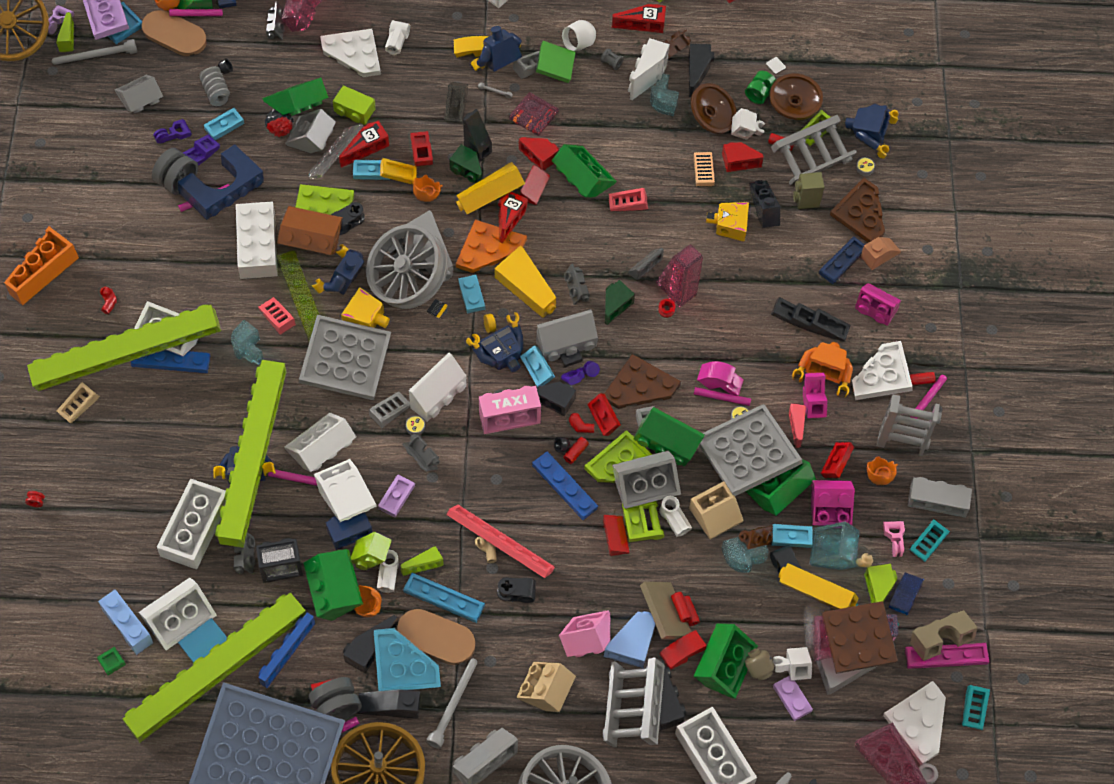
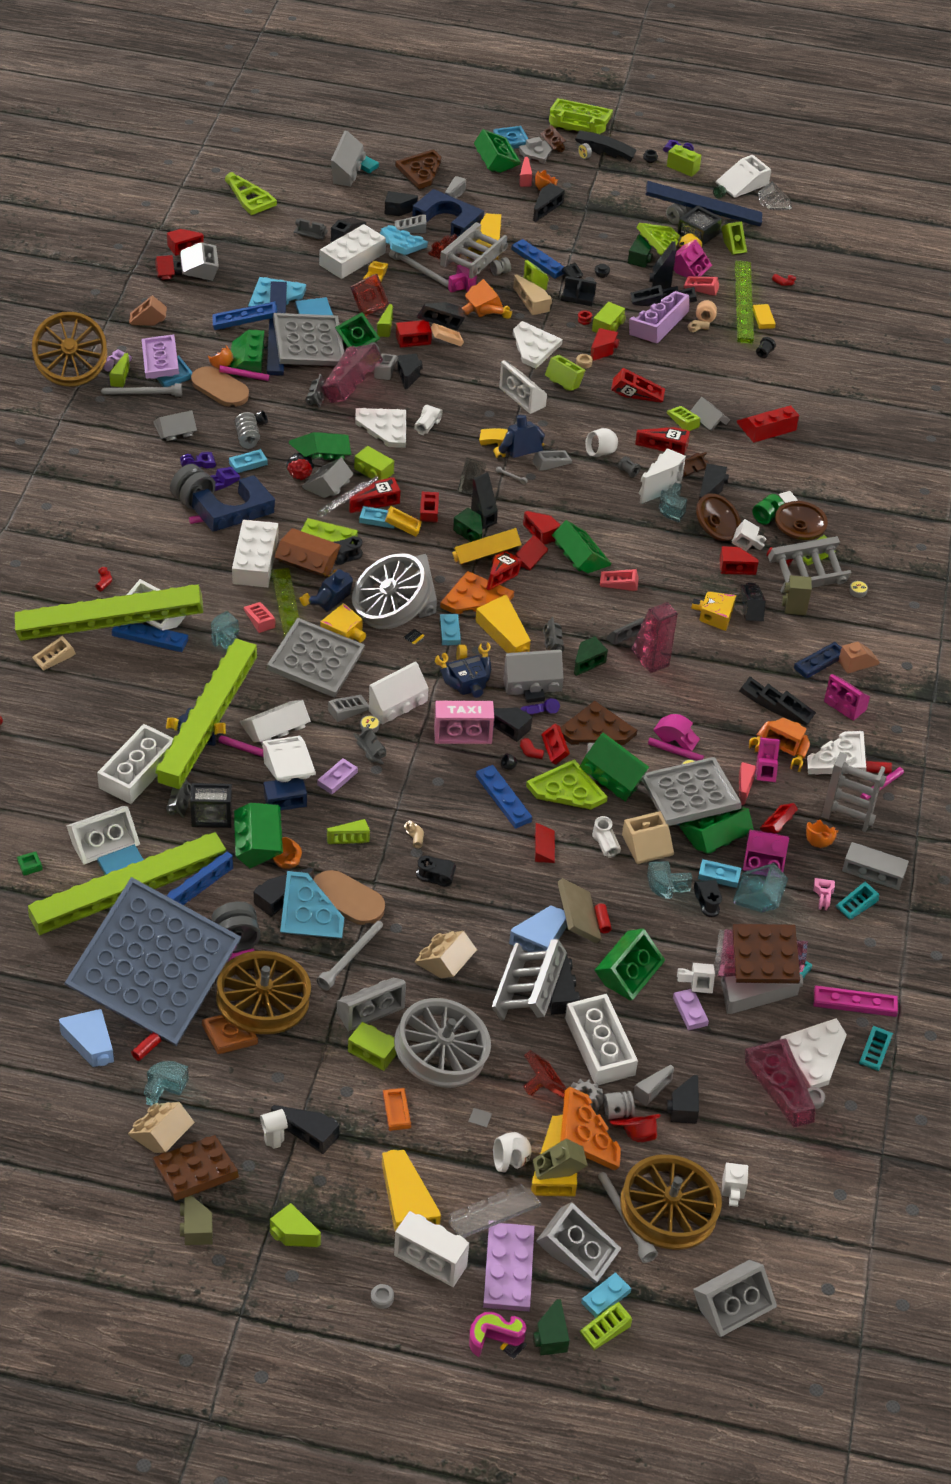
camera: 10 degrees right, 15 degrees down
orange wedge [4,226,79,305] -> none
light blue arch [98,590,153,655] -> none
lime brick [351,532,392,570] -> none
black slope [357,689,421,719] -> none
white piece [377,550,399,593] -> none
dark azure tile [403,573,485,623] -> none
orange hair [413,175,443,202] -> none
coral tile [447,505,555,578] -> none
clear pink tile [509,92,559,136] -> none
medium azure plate [520,345,555,387] -> none
bright green tile [536,41,575,83] -> none
bright pink slope [559,610,610,657] -> none
red axle [563,437,589,464] -> none
light grey slope [612,451,681,509] -> none
lime plate [622,501,664,542] -> none
red bush [658,299,676,318] -> none
red slope [659,630,707,670] -> none
red axle [671,592,692,623] -> none
light nougat tile [694,152,715,186] -> none
reddish brown hinge [739,525,773,549] -> none
dark tan head [745,648,775,680] -> none
yellow slope [779,563,859,610] -> none
reddish brown plate [830,178,885,243] -> none
dark blue torso [845,104,899,159] -> none
tan arm [856,553,873,567] -> none
lime slope [864,564,897,603] -> none
clear blue slope [889,572,924,615] -> none
dark tan arch [910,610,978,661] -> none

